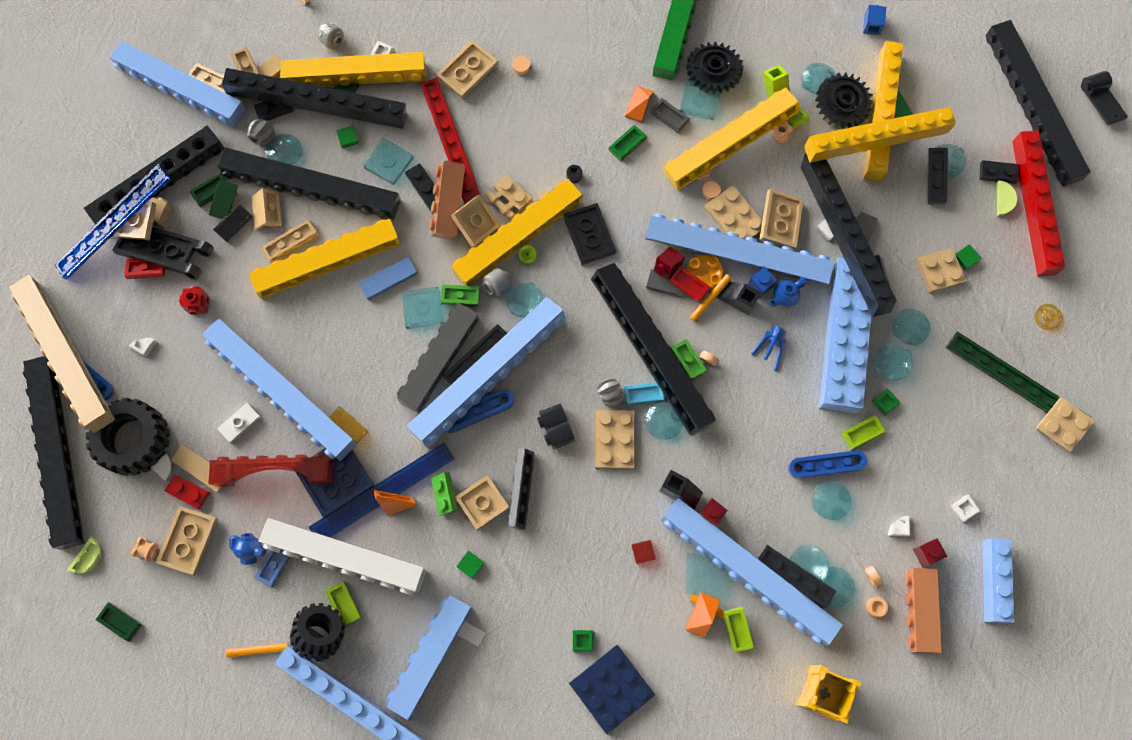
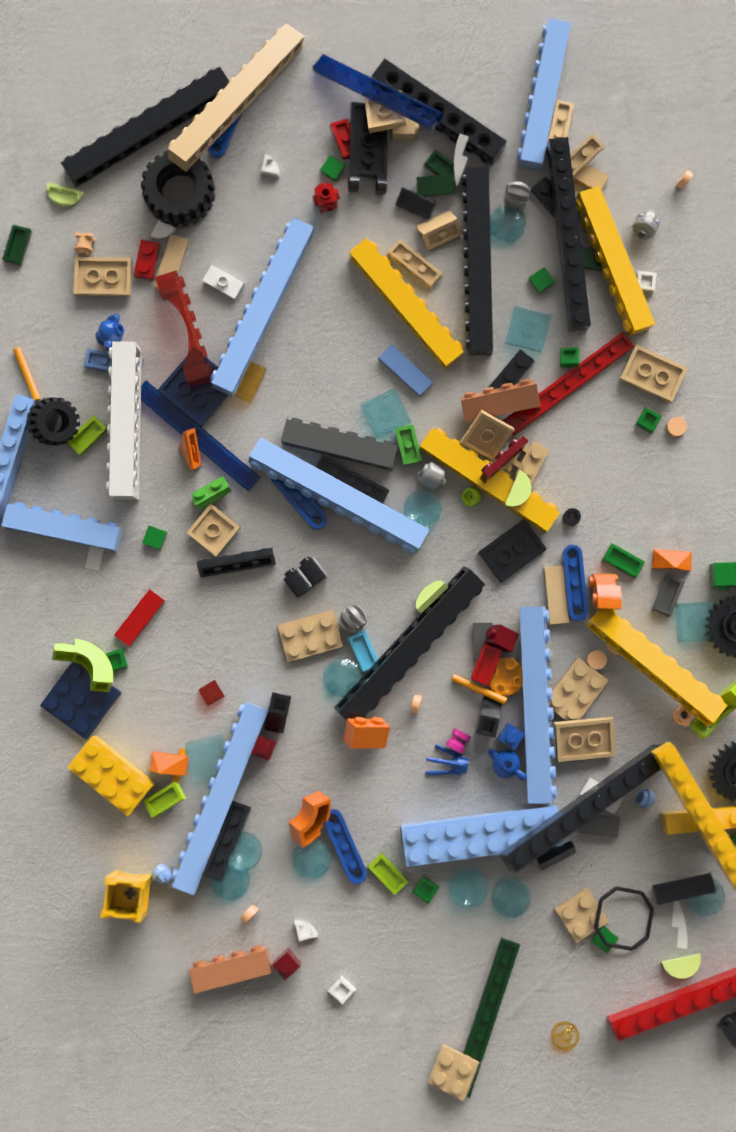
camera: 75 degrees right, 10 degrees up
bright green plate [671,339,707,380] -> none
light nougat tile [866,597,888,618] -> none
black plate [979,160,1019,184] -> none
light blue brick [983,538,1014,624] -> none
none -> arch [52,639,113,692]
none -> yellow brick [67,735,156,816]
none -> red tile [114,589,165,647]
none -> light blue plate [151,864,172,885]
none -> orange brick [289,791,331,848]
none -> green tile [320,155,346,182]
none -> orange brick [343,717,390,749]
none -> yellowish green tile [416,581,448,613]
none -> dark pink wheel [445,728,471,754]
none -> white sticker [454,134,469,186]
none -> dark red plate [479,436,528,484]
none -> yellowish green tile [504,470,532,507]
none -> tan tile [544,566,569,625]
none -> green tile [560,347,580,368]
none -> blue plate [562,544,588,621]
none -> orange brick [588,574,622,610]
none -> black piece [594,886,654,951]
none -> green tile [635,407,662,434]
none -> light blue plate [636,789,656,809]
none -> white sticker [672,901,687,949]

